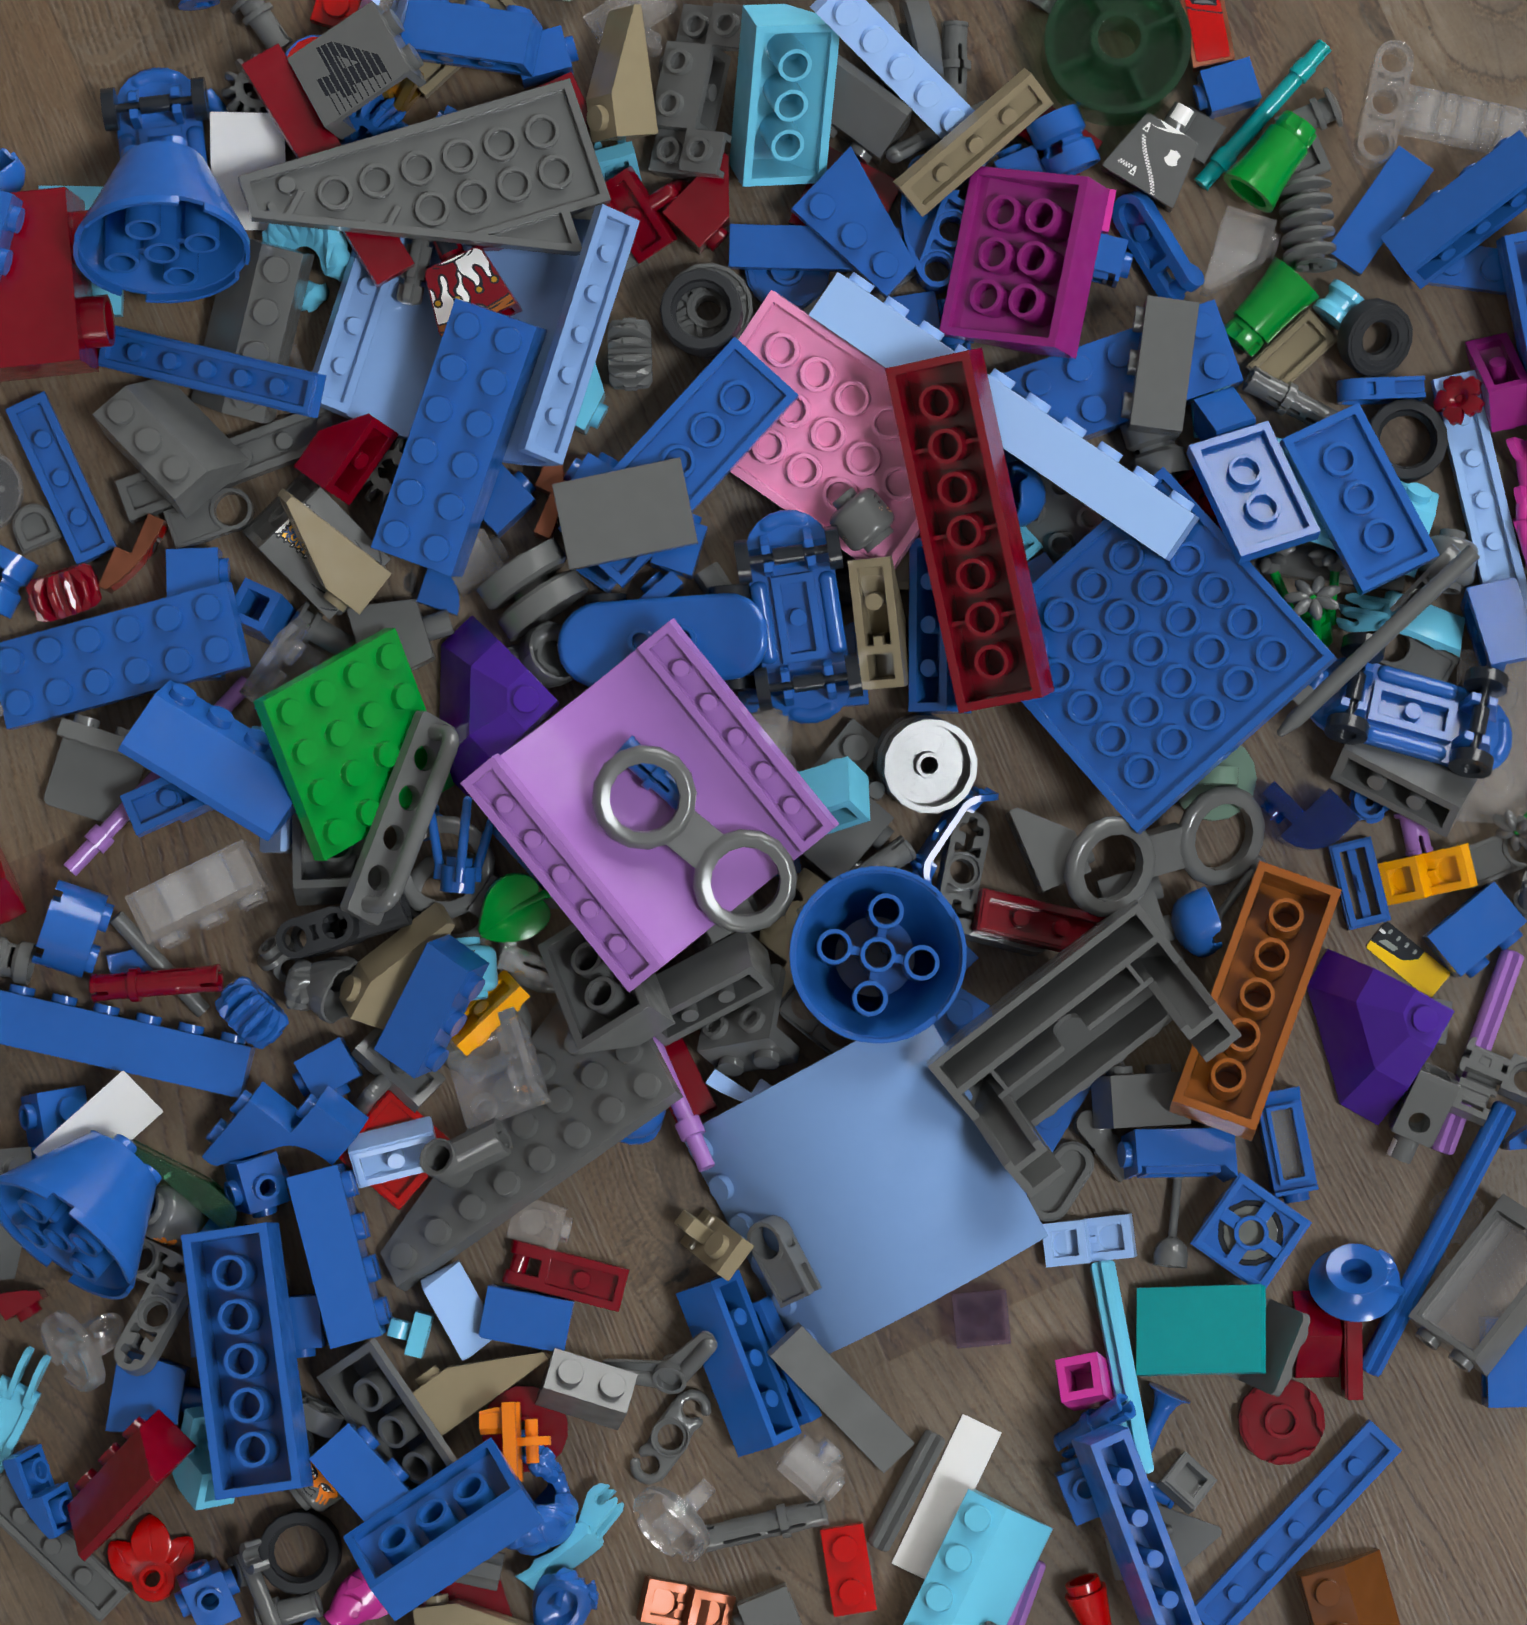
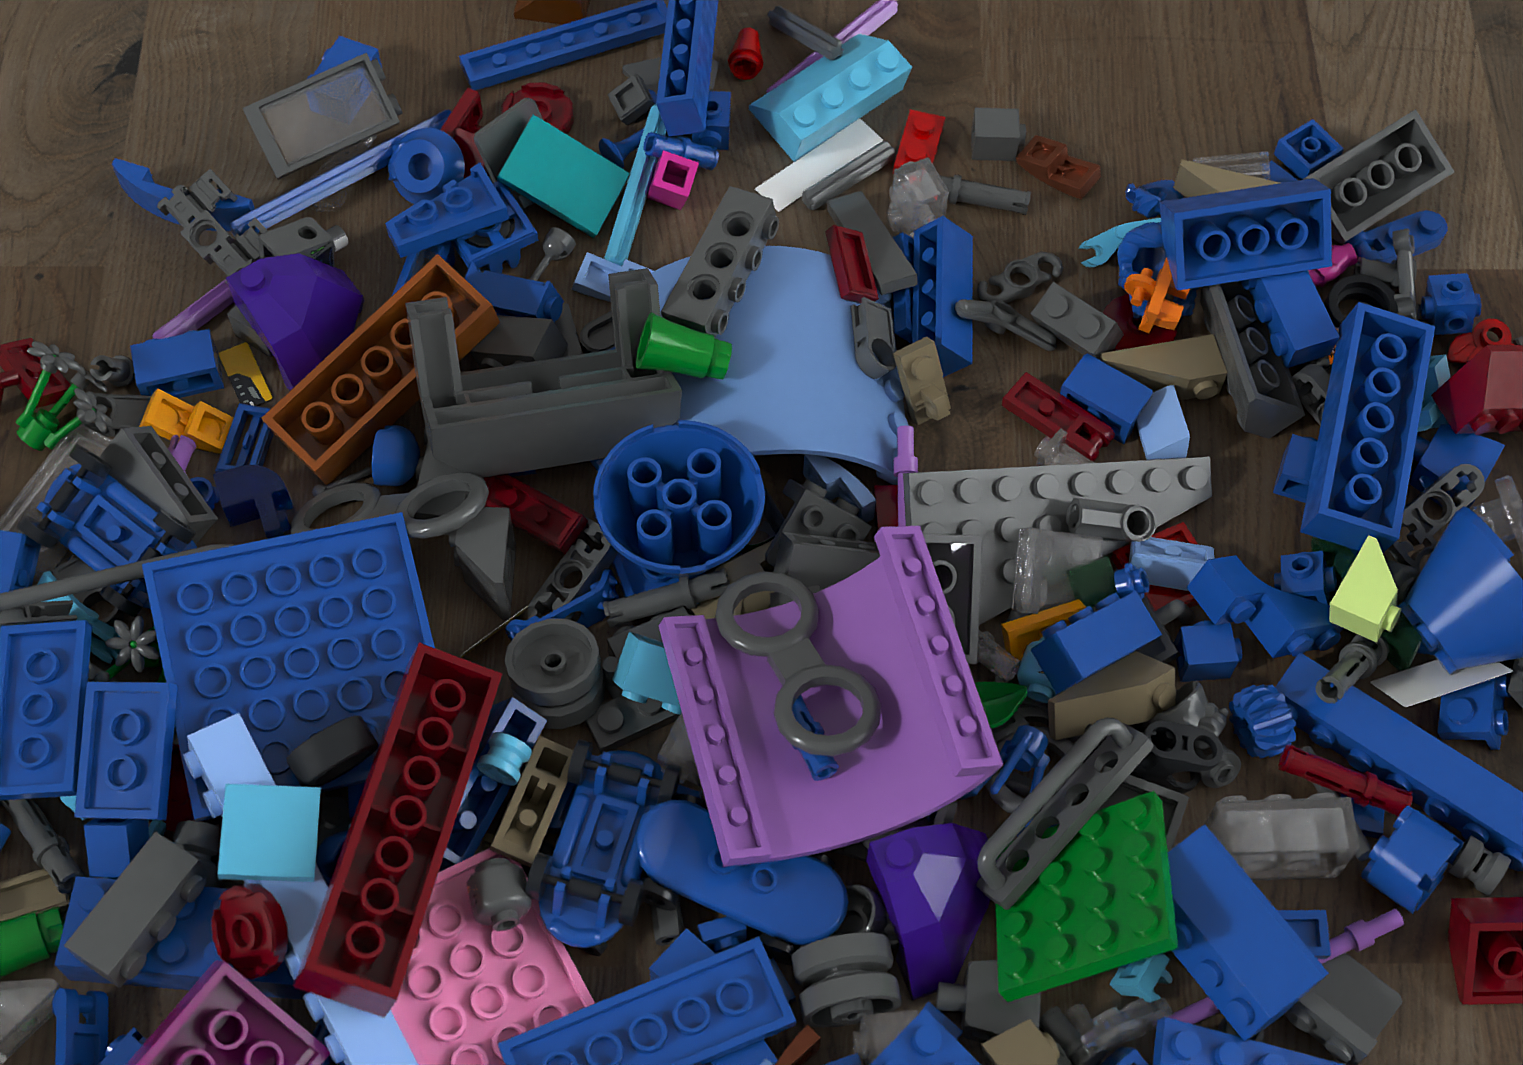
camera: 155 degrees left, 25 degrees down
blue brick [286,1163,393,1349] -> none
medium azure tile [387,1310,435,1359] -> none
dark grey tile [552,457,698,571] -> none
clear tile [632,1478,716,1563] -> none
none -> dark red tile [211,883,288,980]
none -> medium azure tile [218,784,321,882]
none -> black tyre [287,715,378,787]
none -> blue wing [385,163,509,258]
none -> sticker [460,606,528,658]
none -> medium azure wheel [477,732,532,786]
none -> green plant [636,312,732,380]
none -> dark grey brick [661,186,779,338]
none -> dark red tile [825,225,879,303]
none -> clear green tile [1066,556,1119,608]
none -> blue plate [1114,562,1150,600]
none -> dark grey pin [1316,634,1389,703]
none -> yellowish green slope [1329,535,1401,643]

